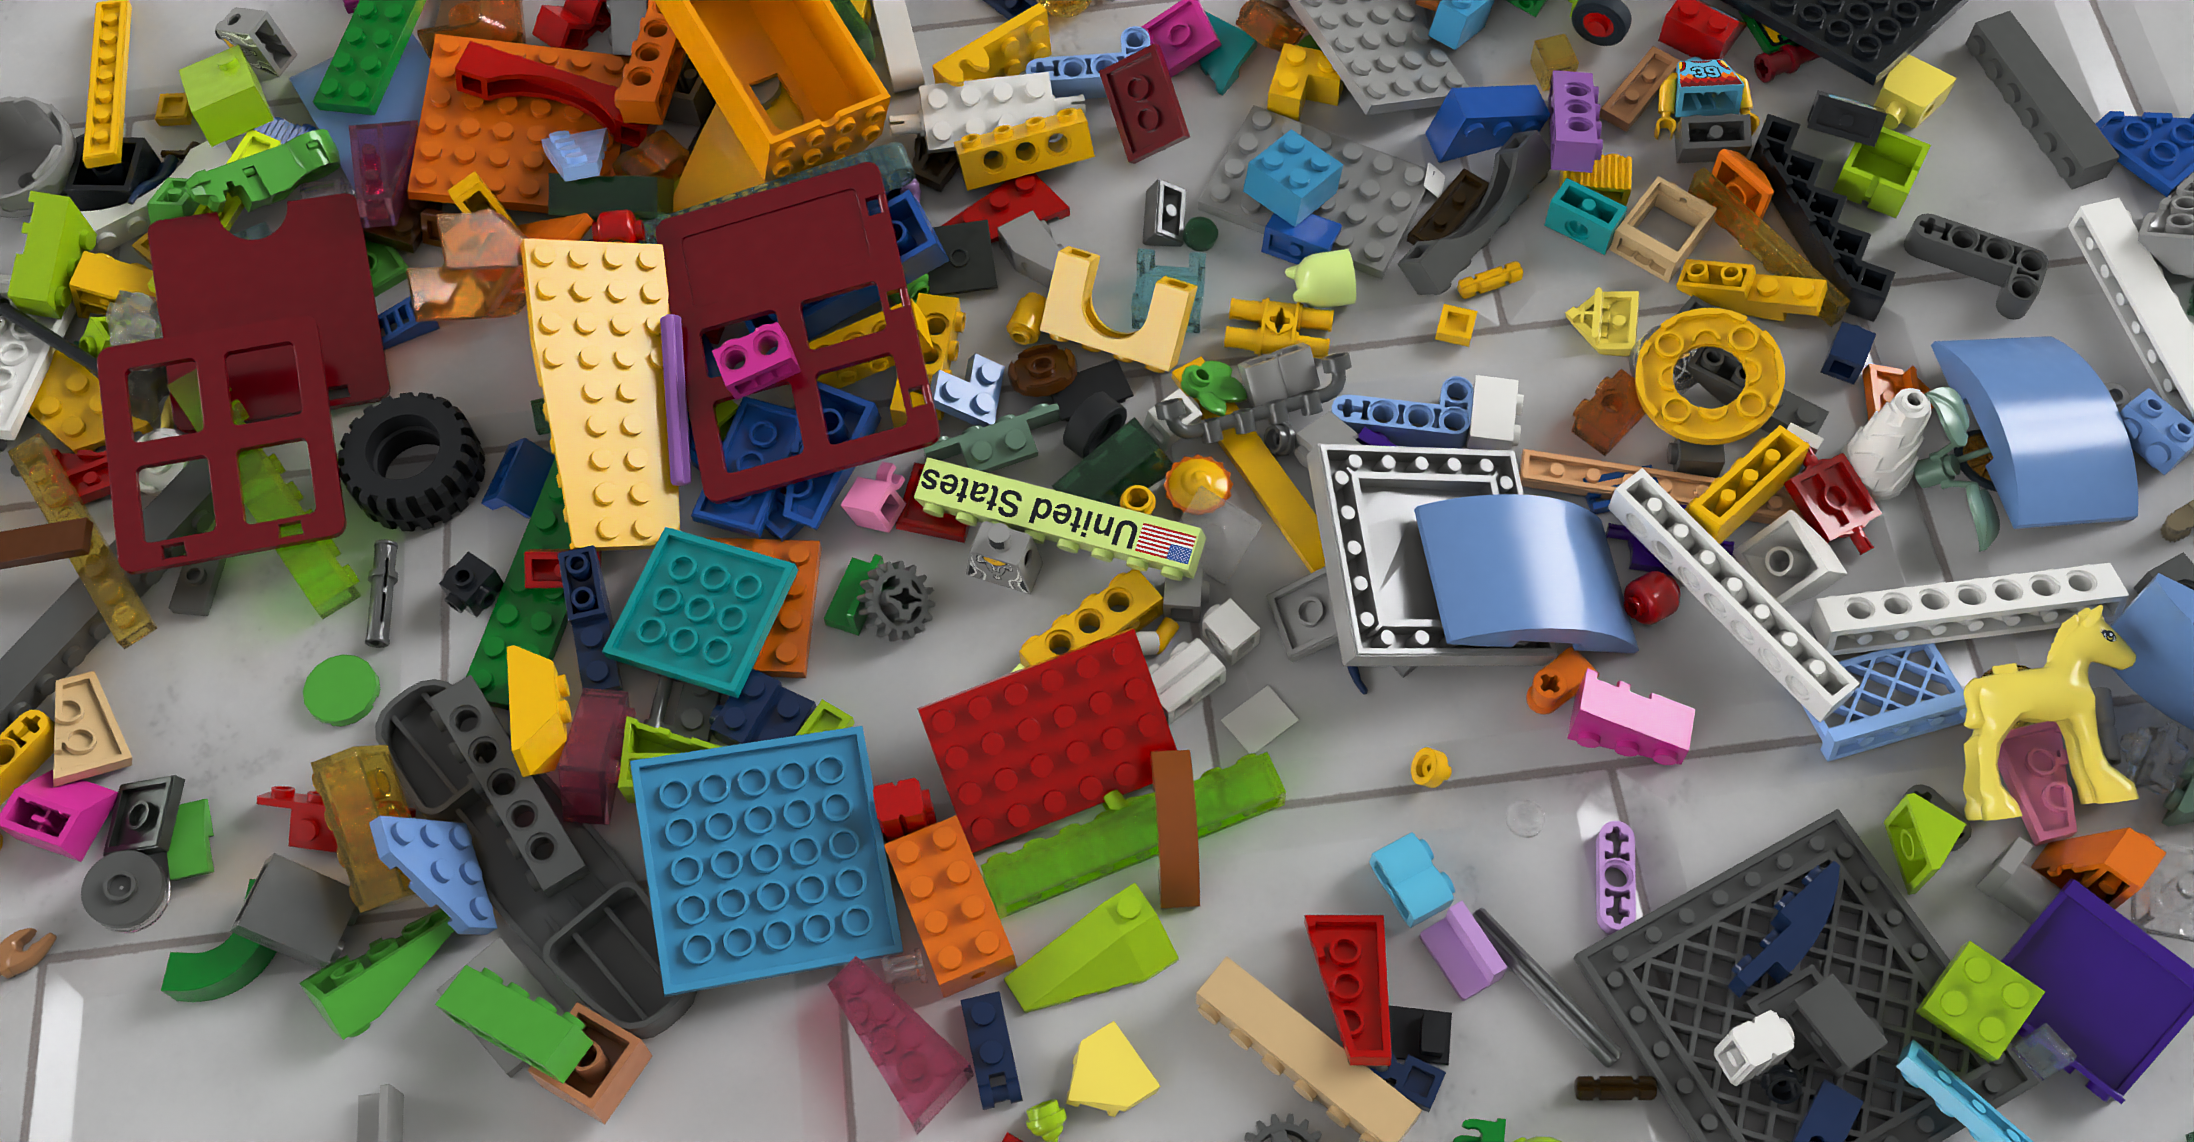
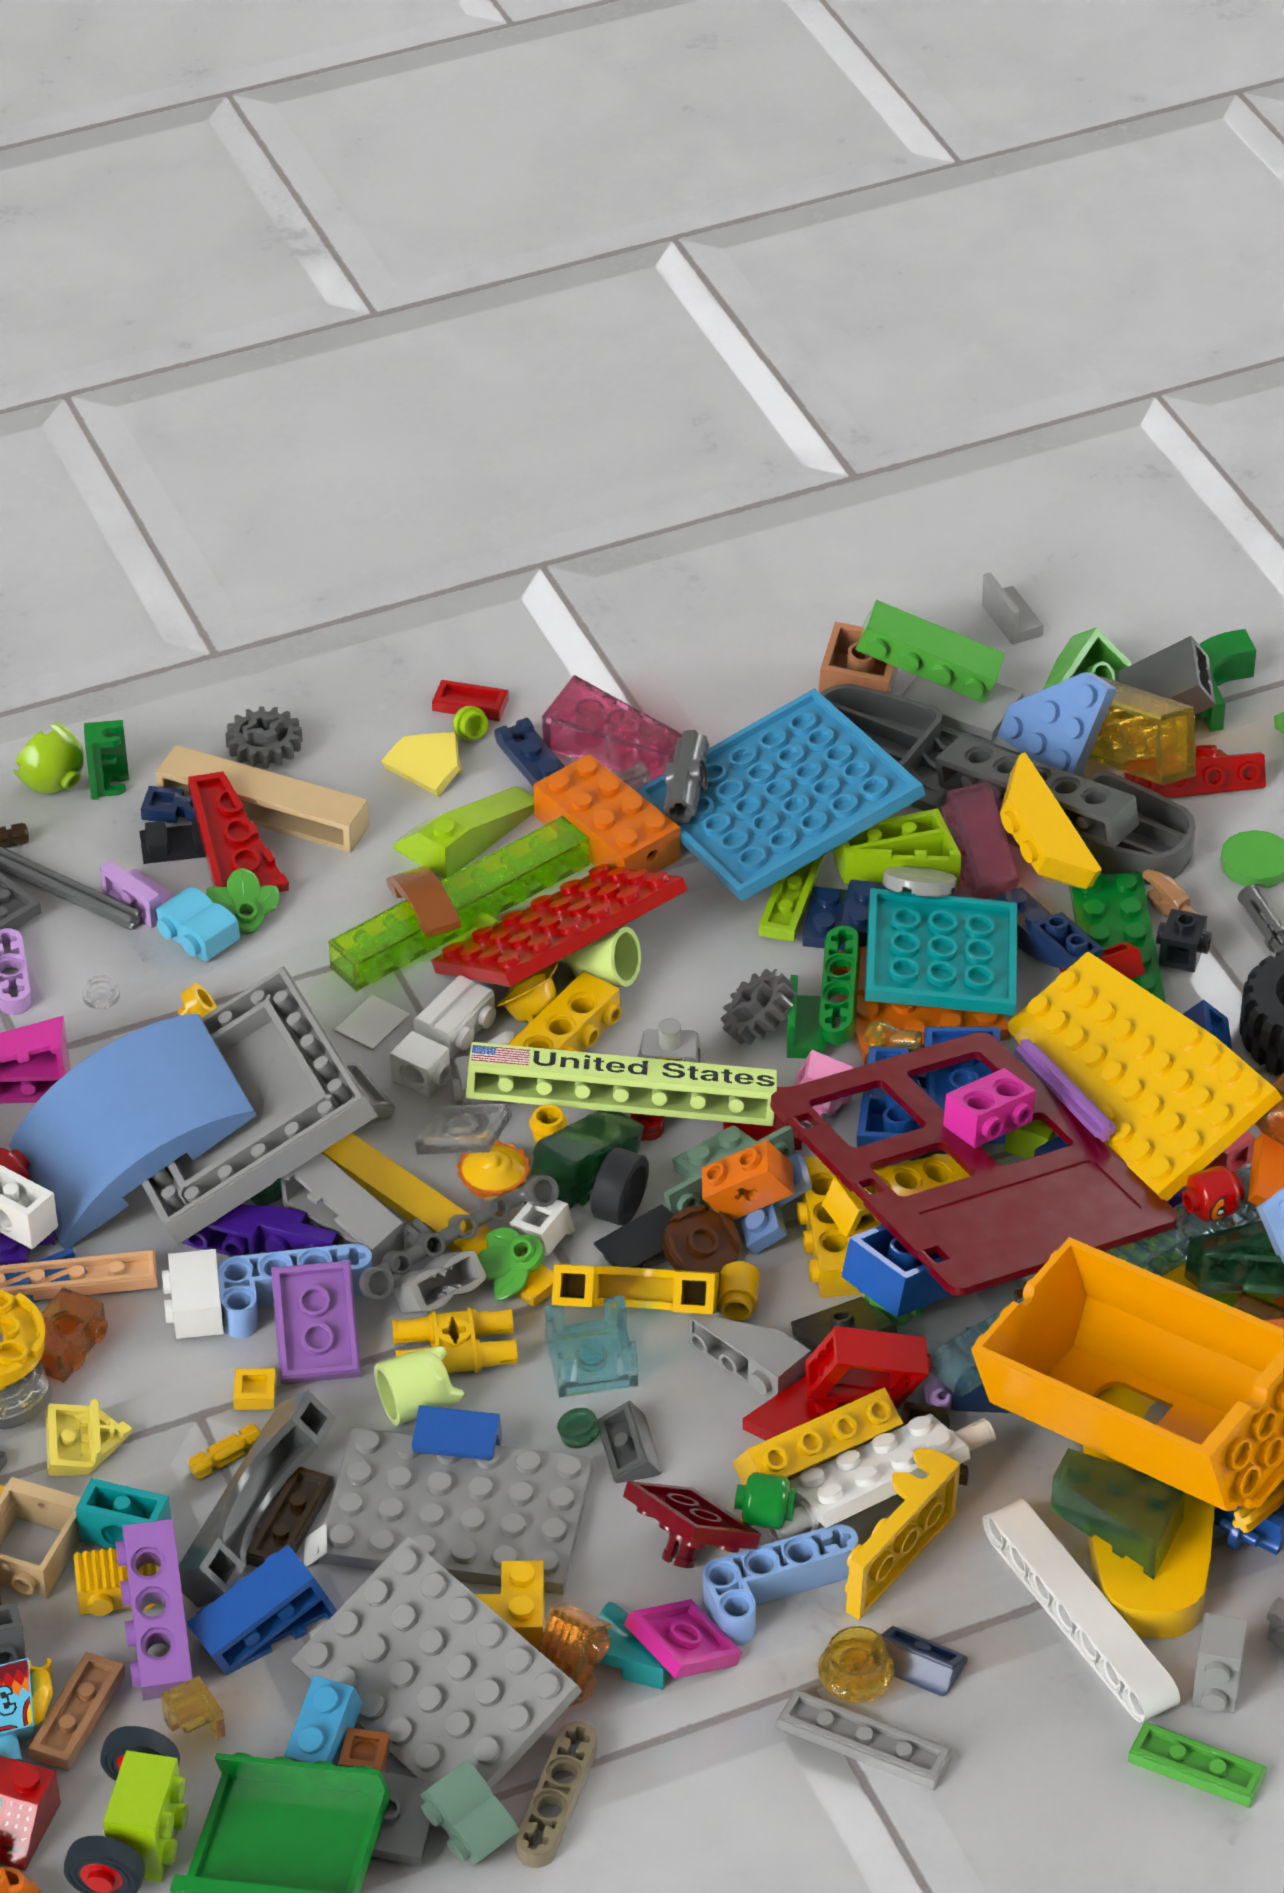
camera: 160 degrees right, 20 degrees down
red brick [873,778,937,843] -> none
dark azure brick [1243,129,1344,227] -> none
none -> bright green plate [206,868,279,934]
none -> medium lavender tile [271,1260,361,1384]
none -> dark grey piece [663,730,709,824]
none -> orange brick [702,1140,794,1221]
none -> green head [734,1472,797,1530]
none -> red window [805,1326,932,1409]
none -> green beam [819,926,861,1045]
none -> clear yellow arm [864,1020,922,1050]
none -> light grey tile [883,866,957,897]
none -> medium nougat hand [1142,869,1200,917]

